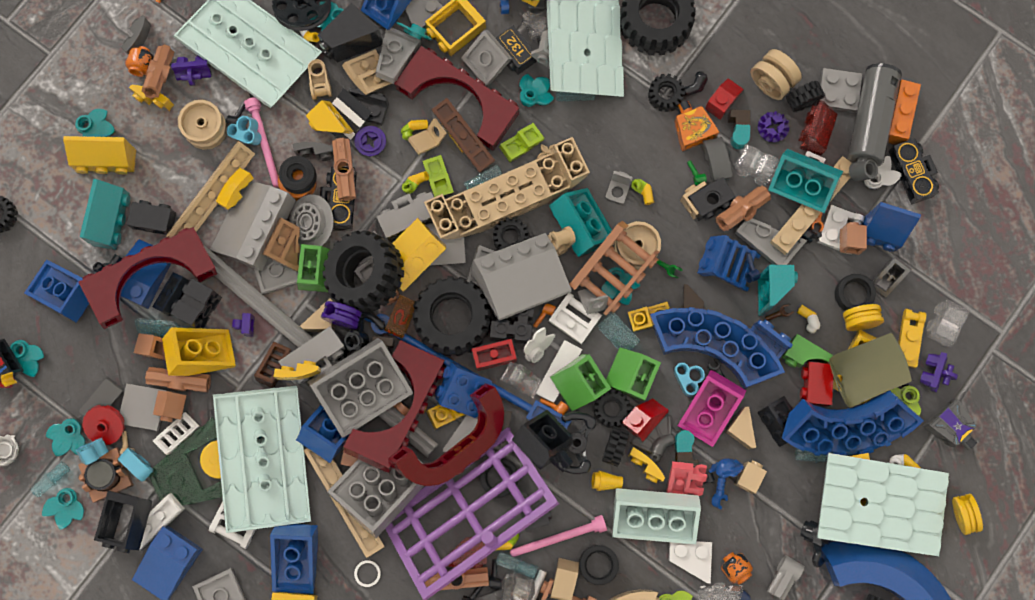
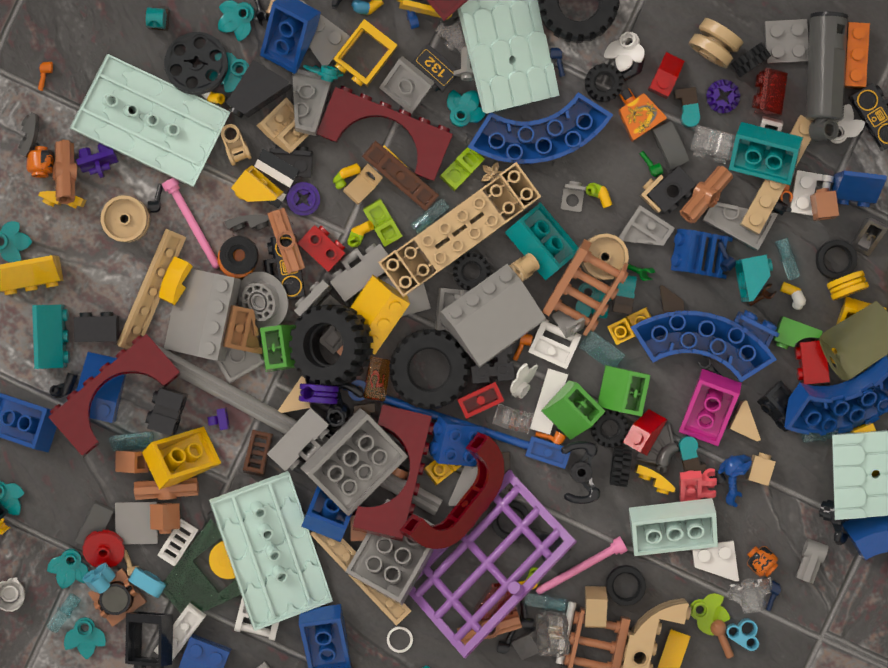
camera: 15 degrees left, 10 degrees up
black bracket [152,272,190,316] -> none
medium azure piece [227,116,262,145] -> none
yellow slope [274,361,321,380] -> none
black hinge [512,410,573,472] -> none
yellow cone [591,470,623,491] -> none
medium azure piece [674,363,705,397] -> none
none -> light grey plate [294,280,333,318]
none -> red brick [297,225,346,272]
none -> blue brick [468,92,613,164]
none -> dark blue hand [550,48,565,77]
none -> white plate [604,32,645,72]
none -> leg [612,275,637,315]
none -> light grey wing [618,205,675,246]
none -> clear light blue axle [775,237,800,280]

